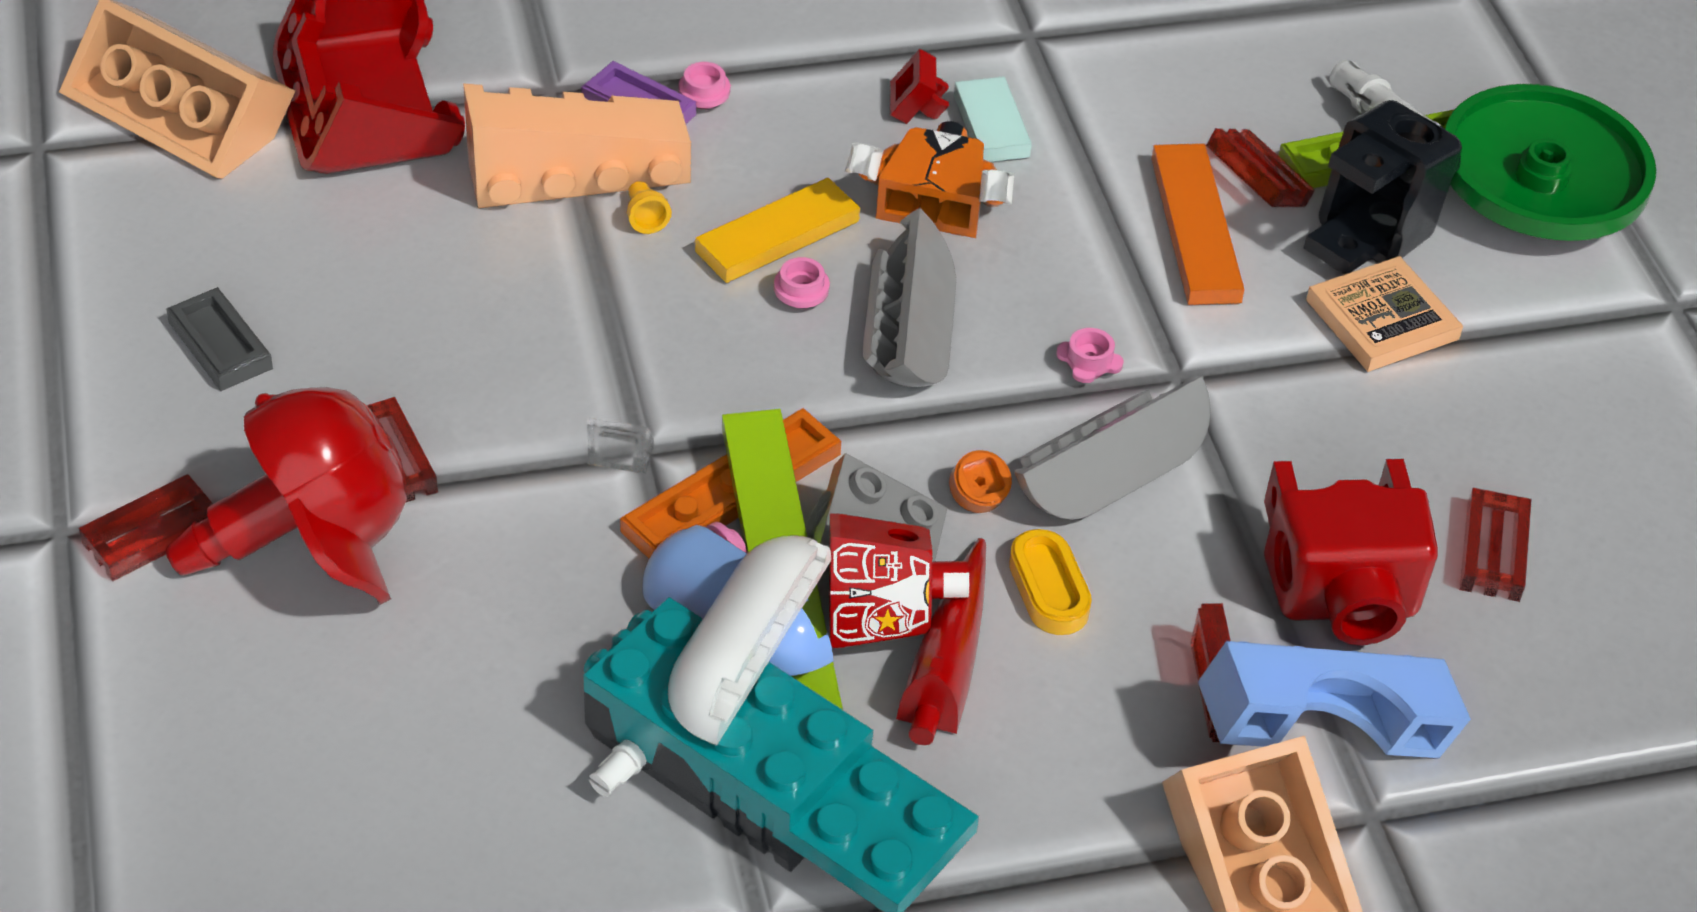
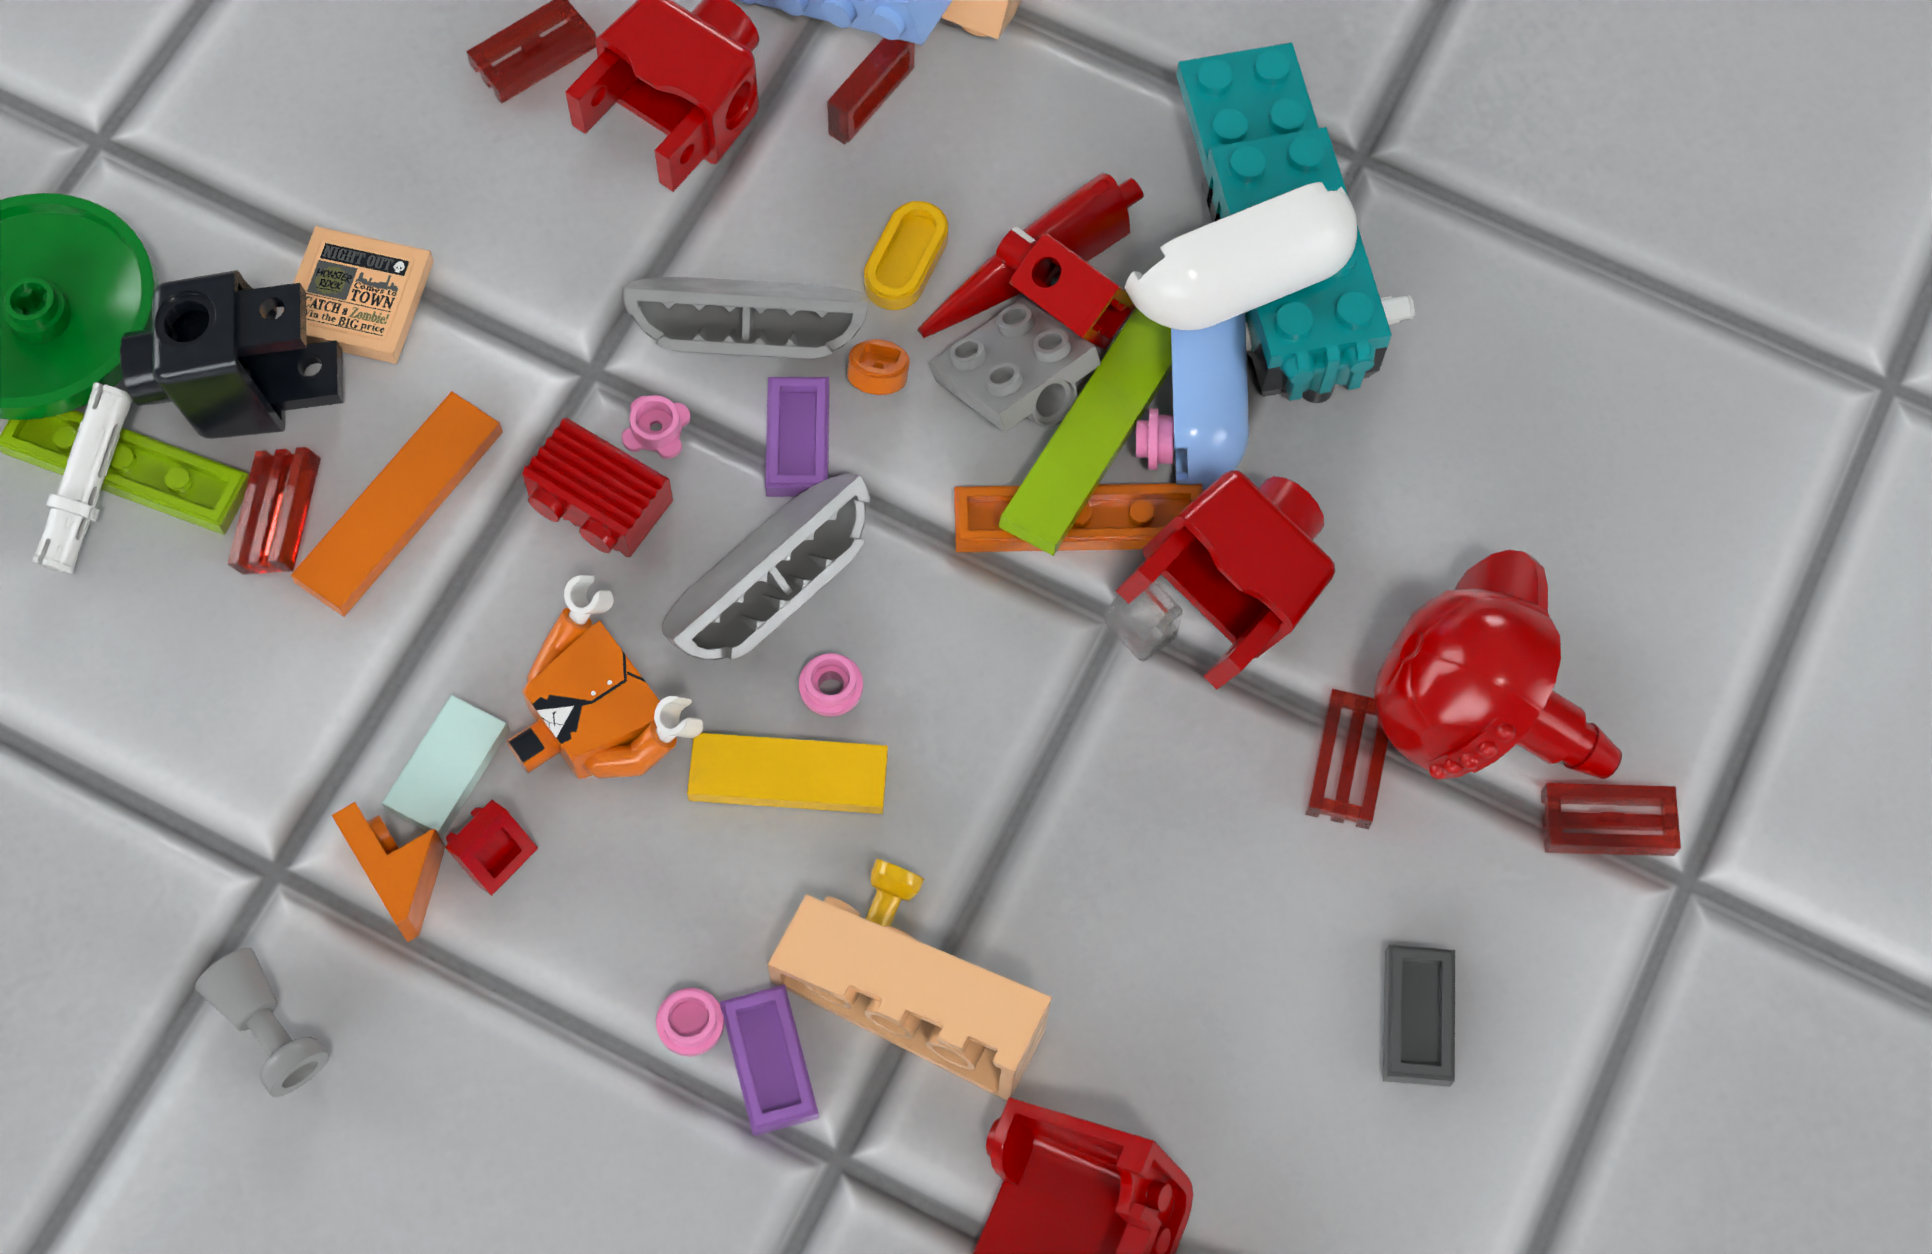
camera: 140 degrees left, 20 degrees up
none -> orange slope [332,802,445,942]
none -> red brick [522,417,673,557]
none -> medium lavender tile [765,377,830,497]
none -> red piece [1116,470,1336,690]

